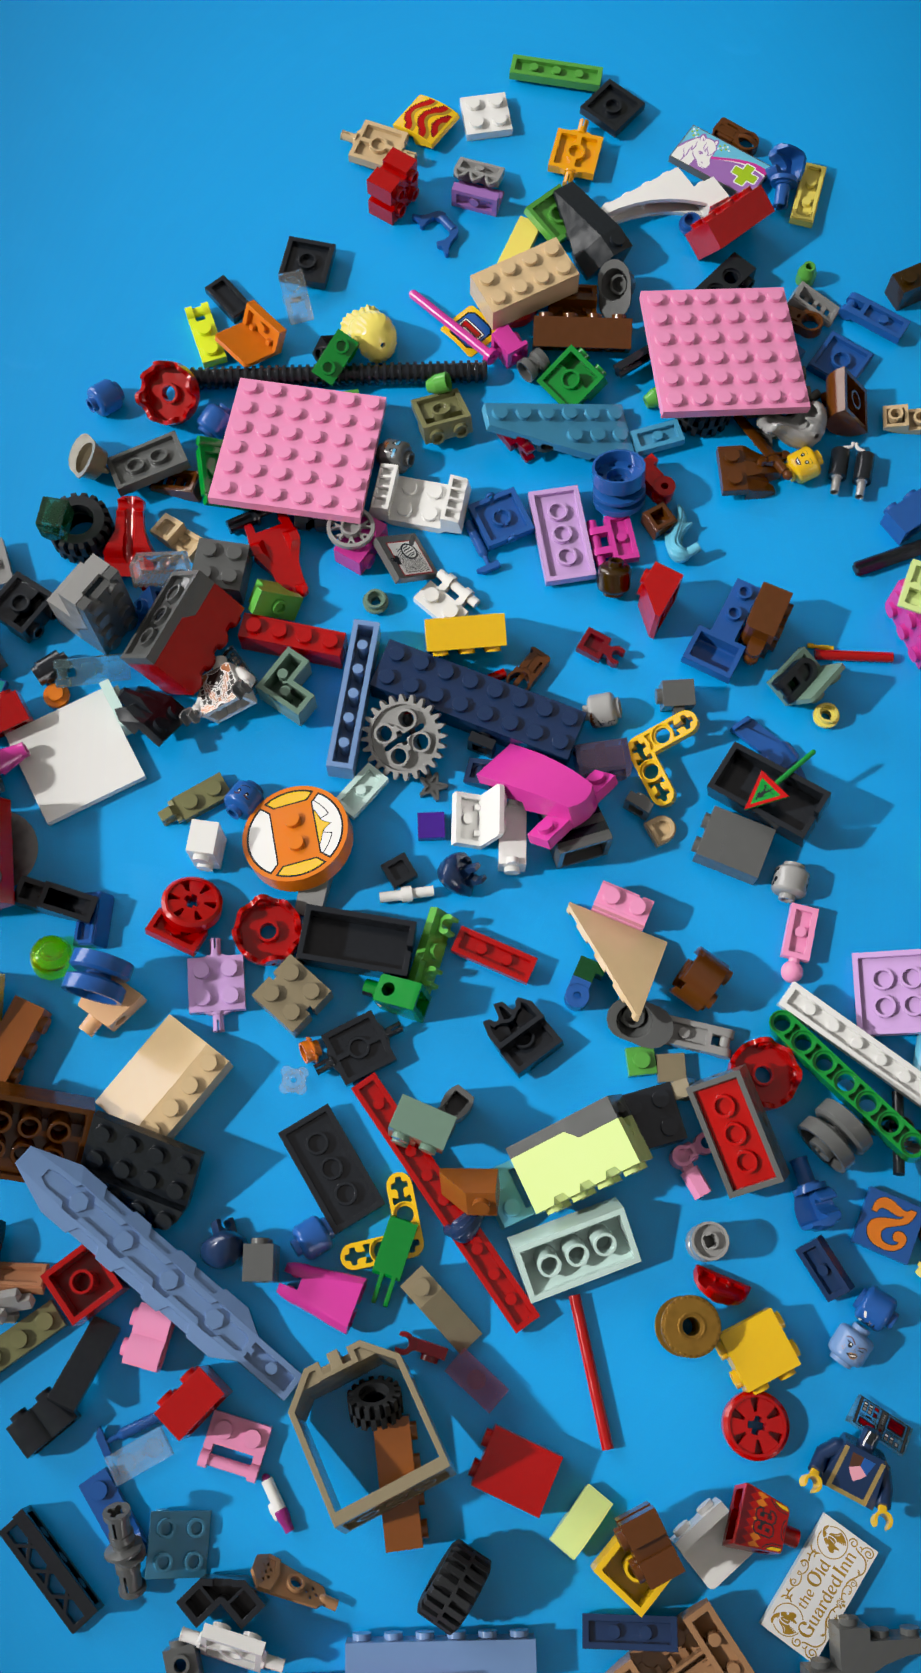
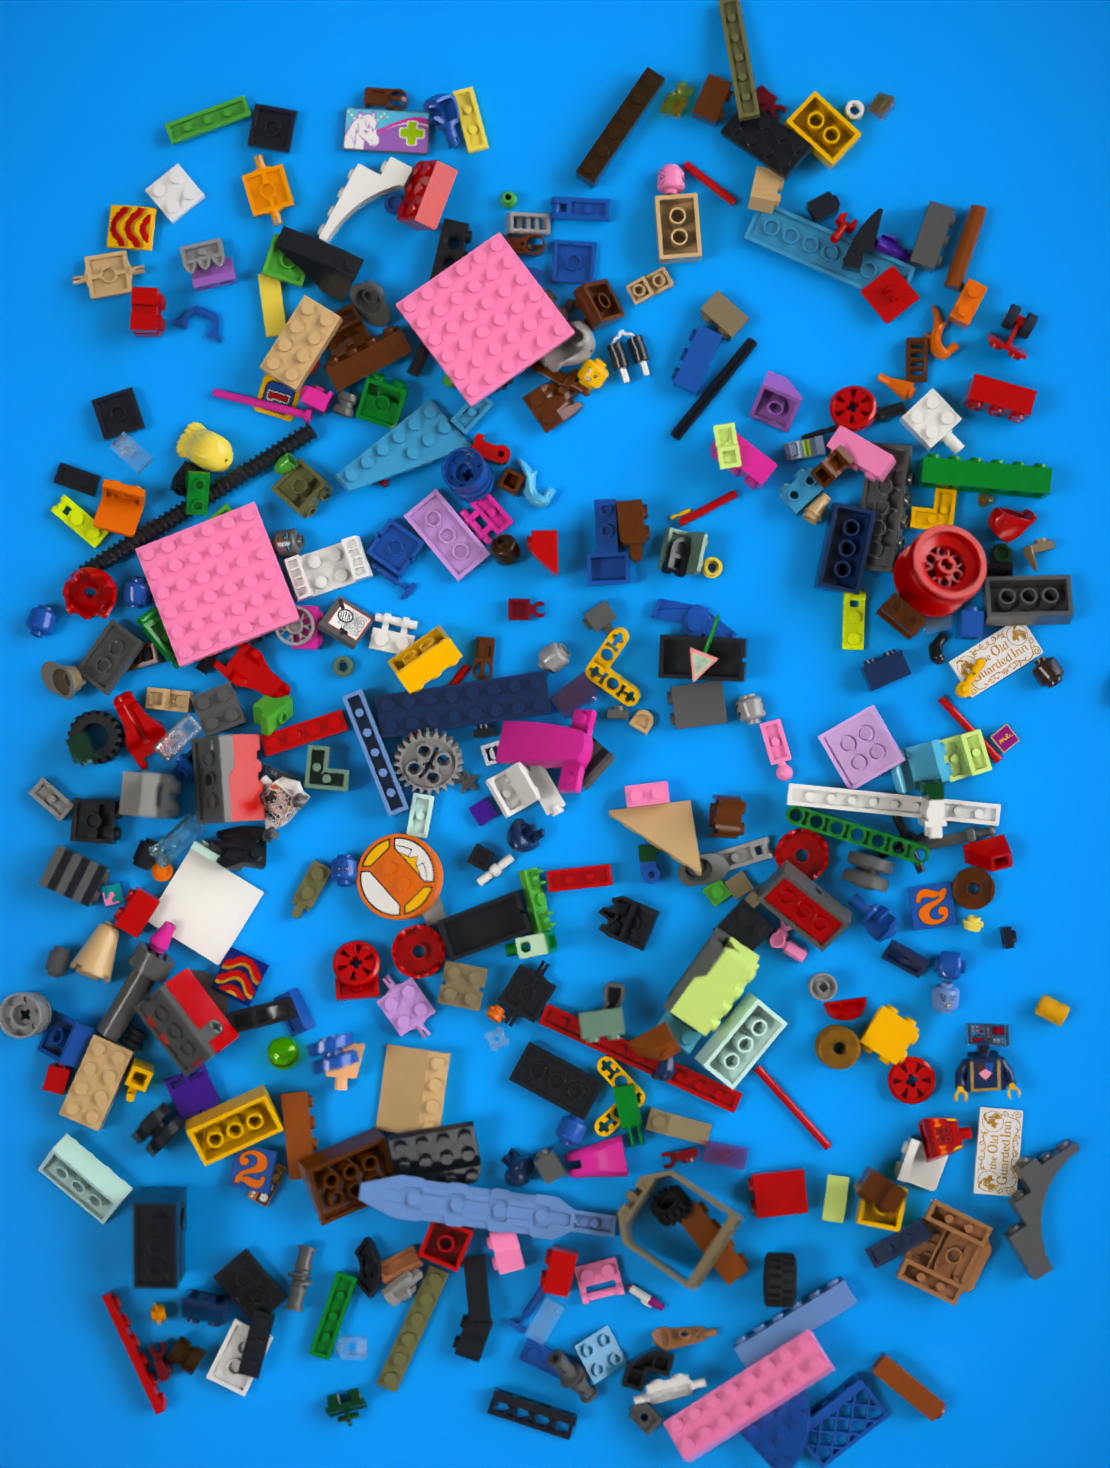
camera: 30 degrees left, 15 degrees up
white brick [186,819,227,872] -> none
none -> slope [211,947,269,1007]

